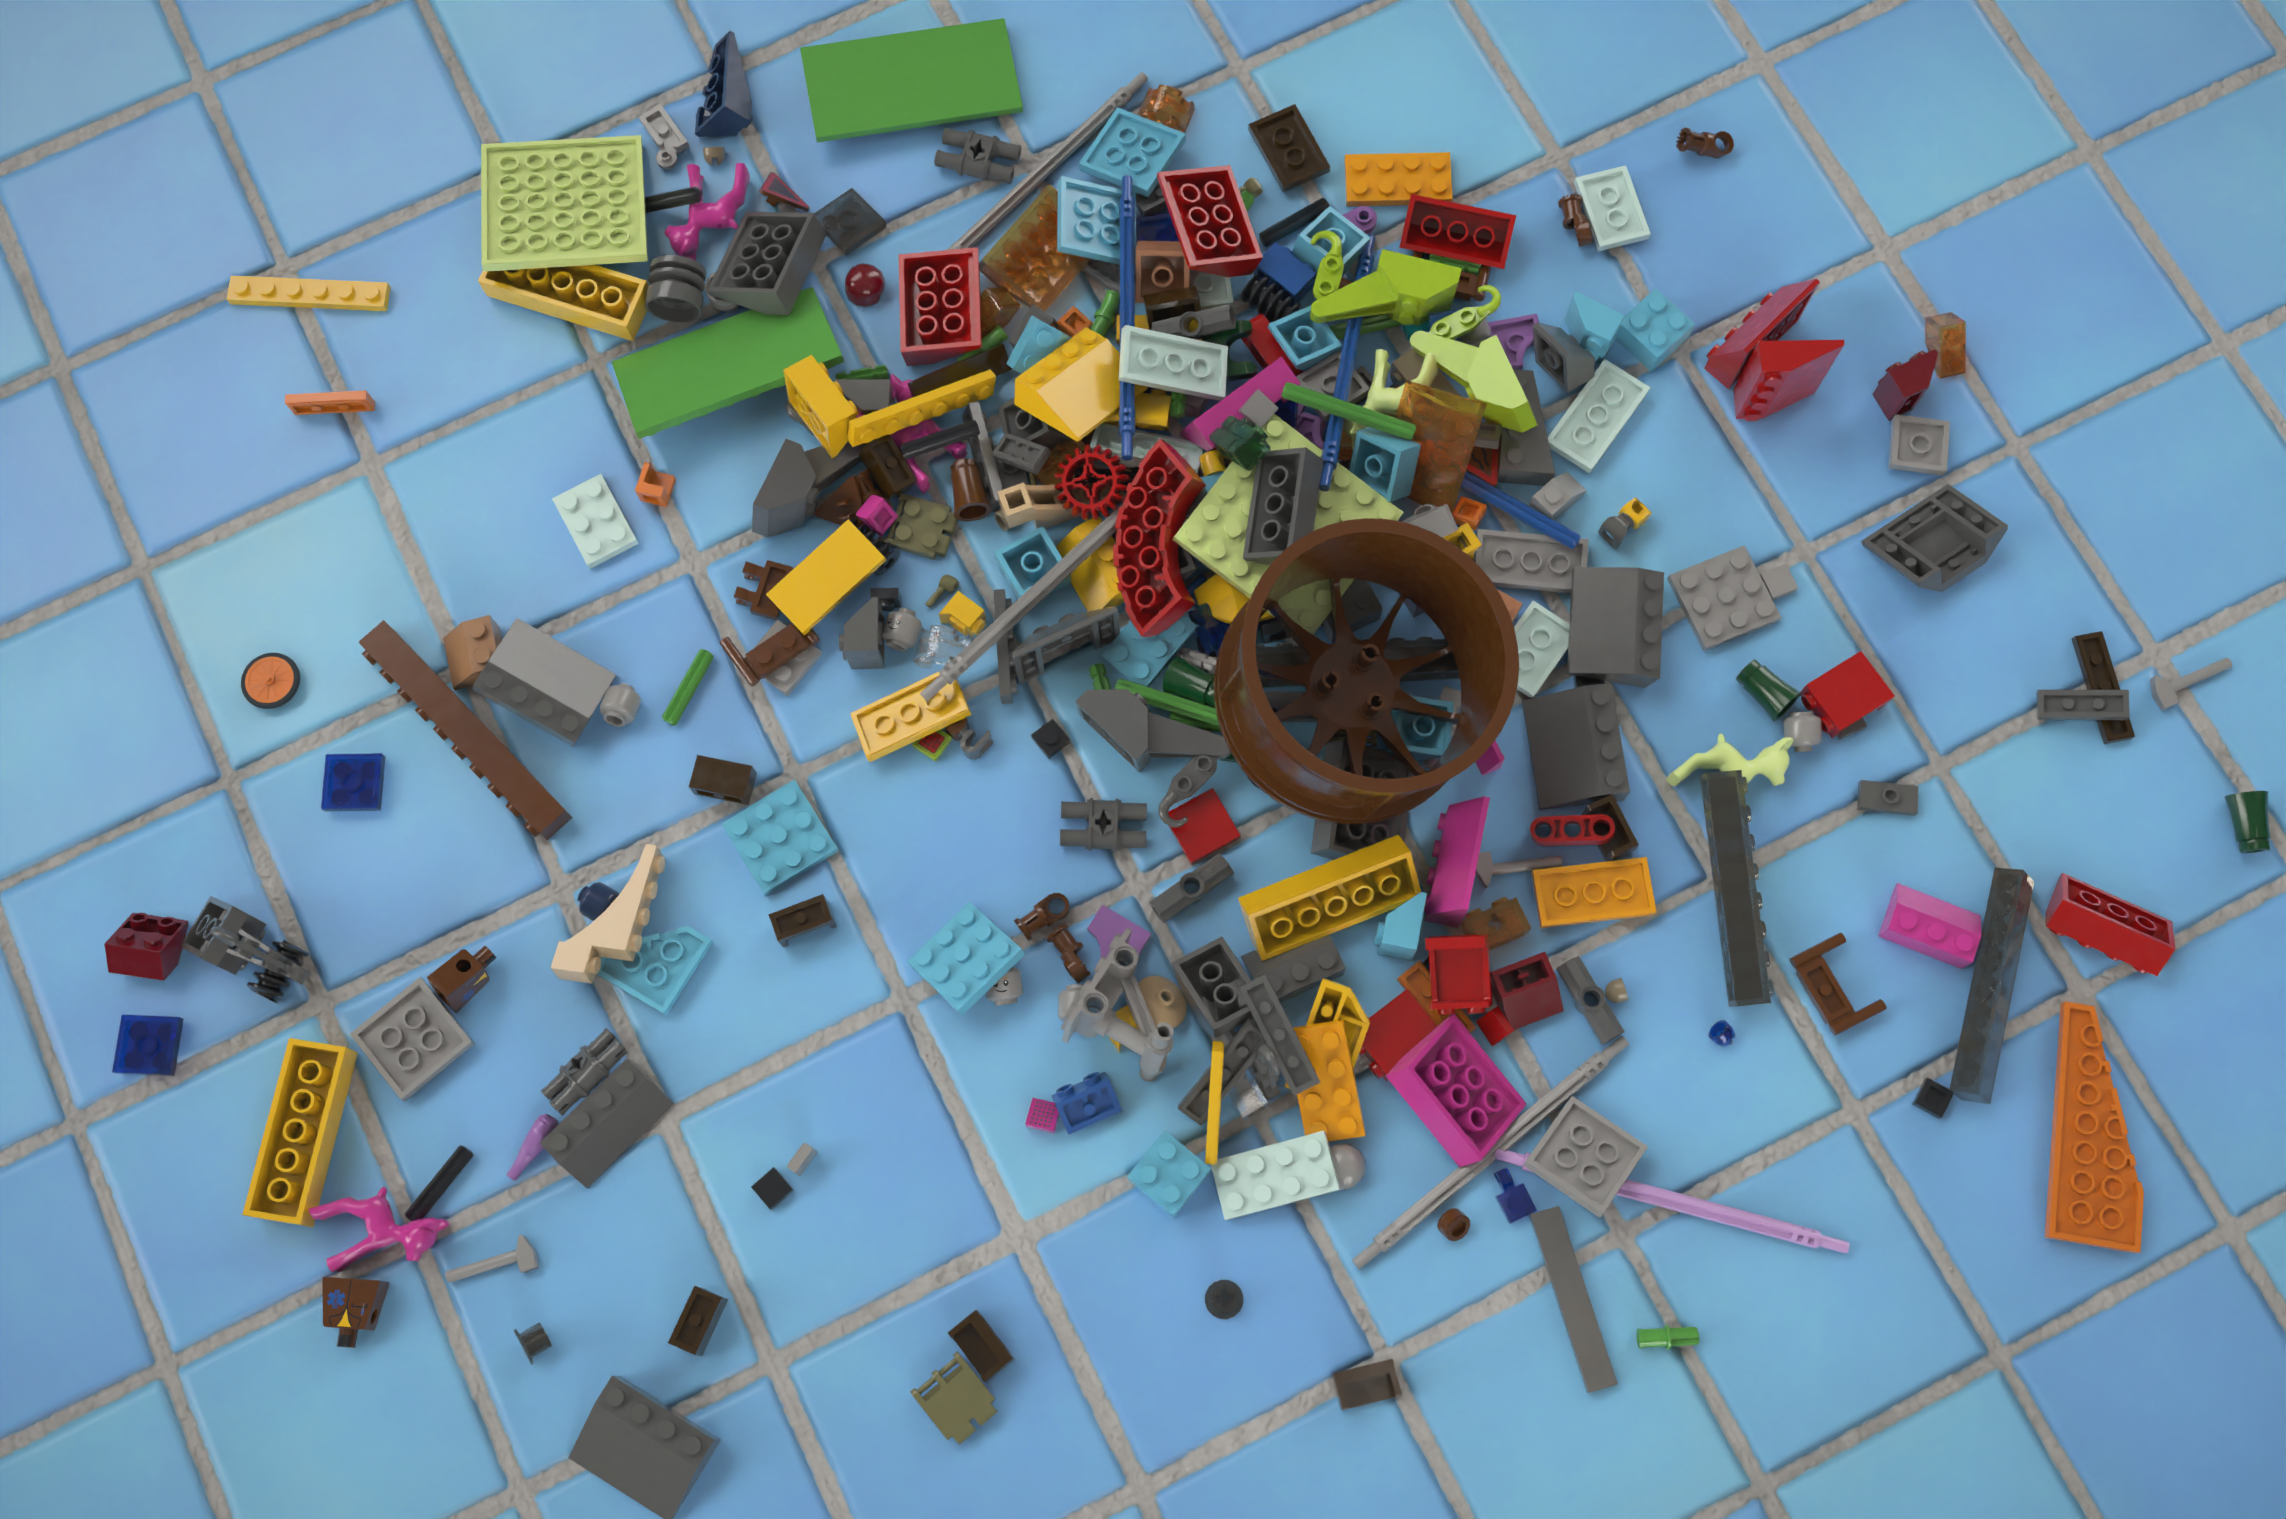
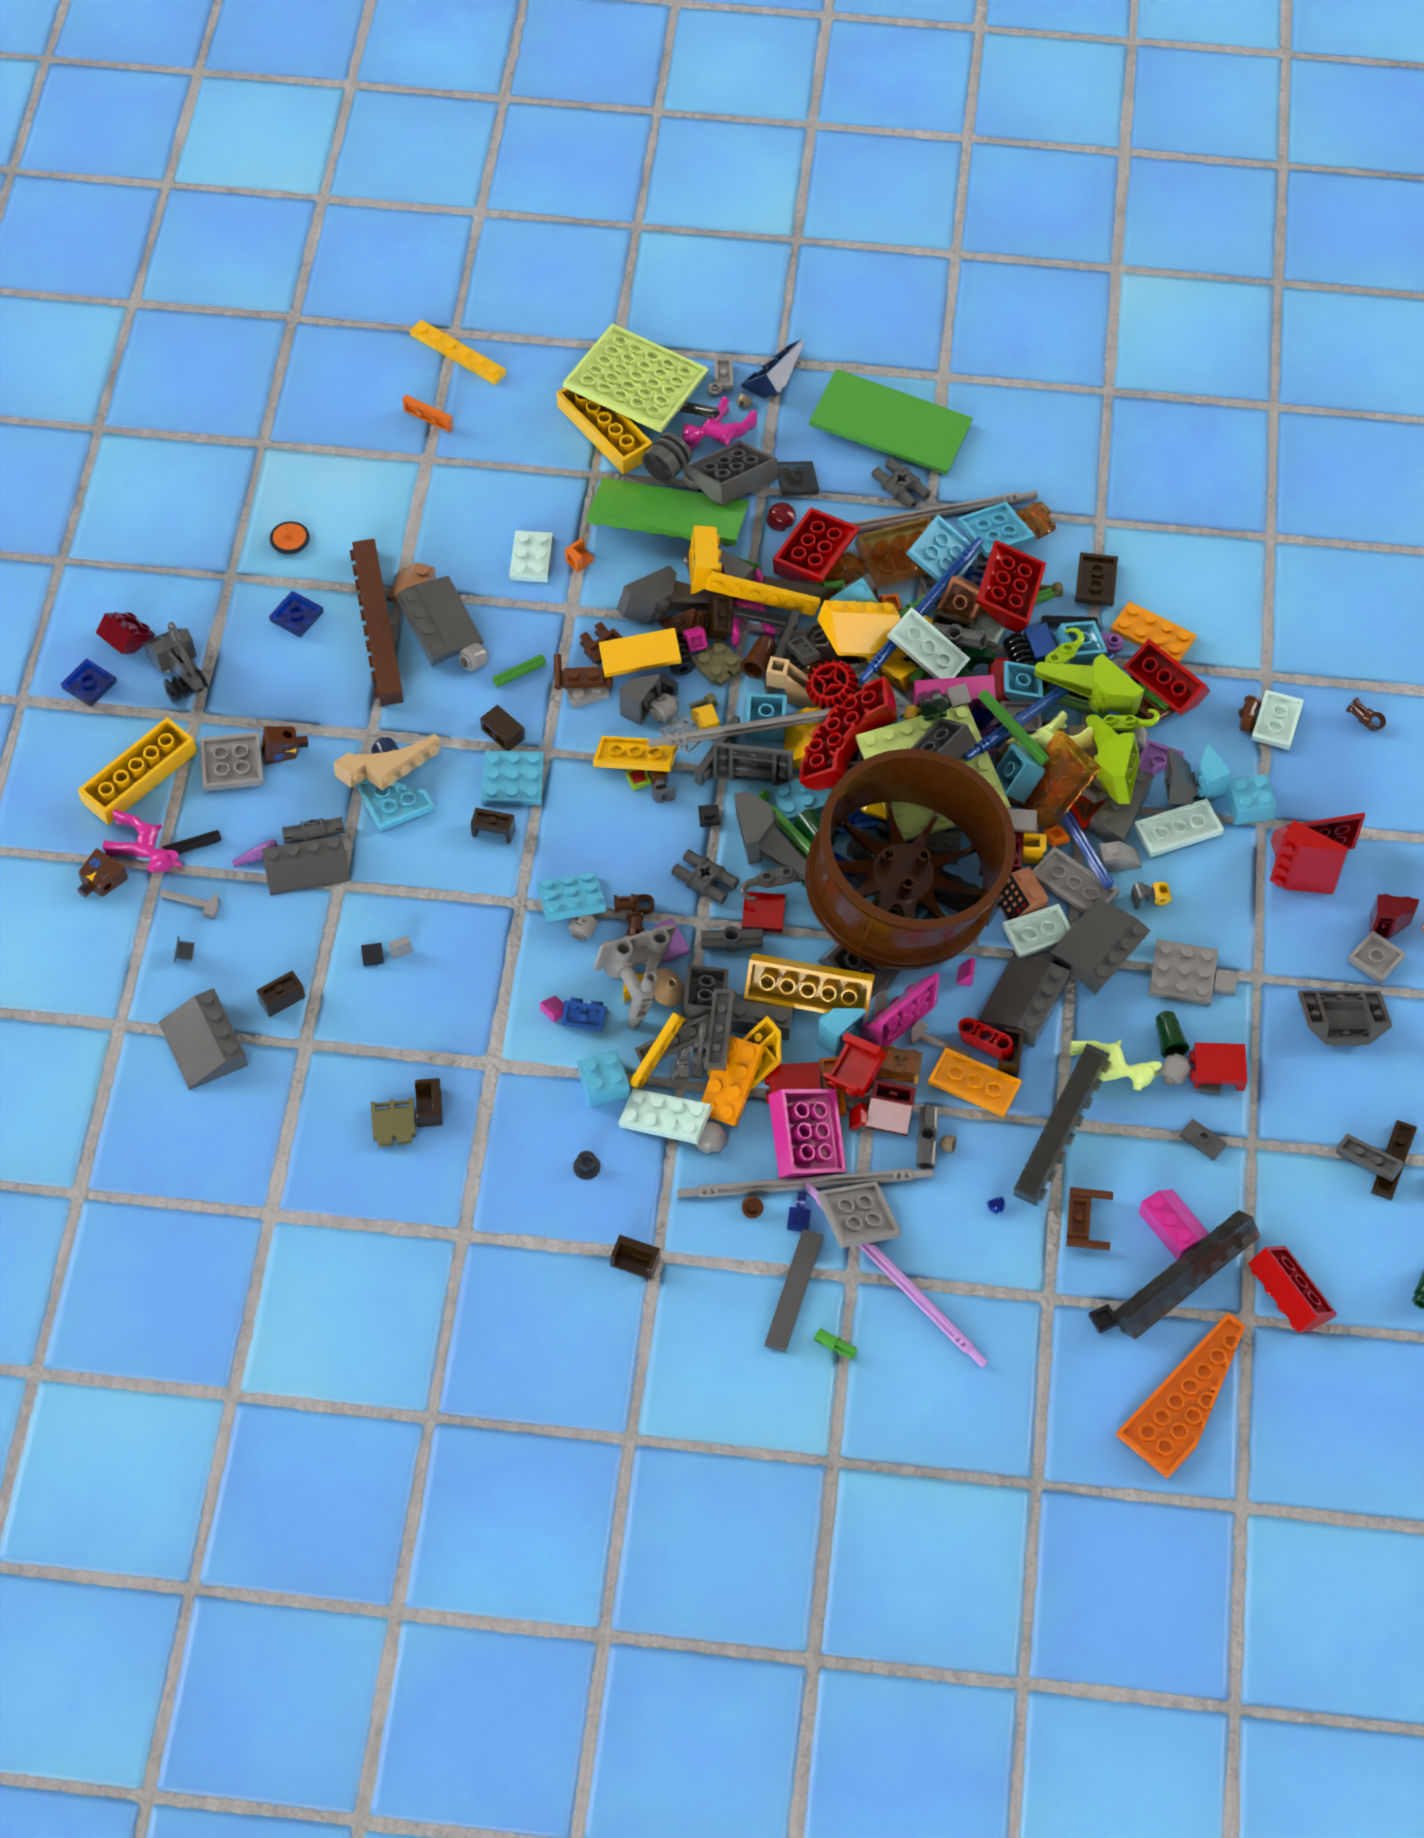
camera: 30 degrees right, 15 degrees down
piece [759,172,810,212] -> none

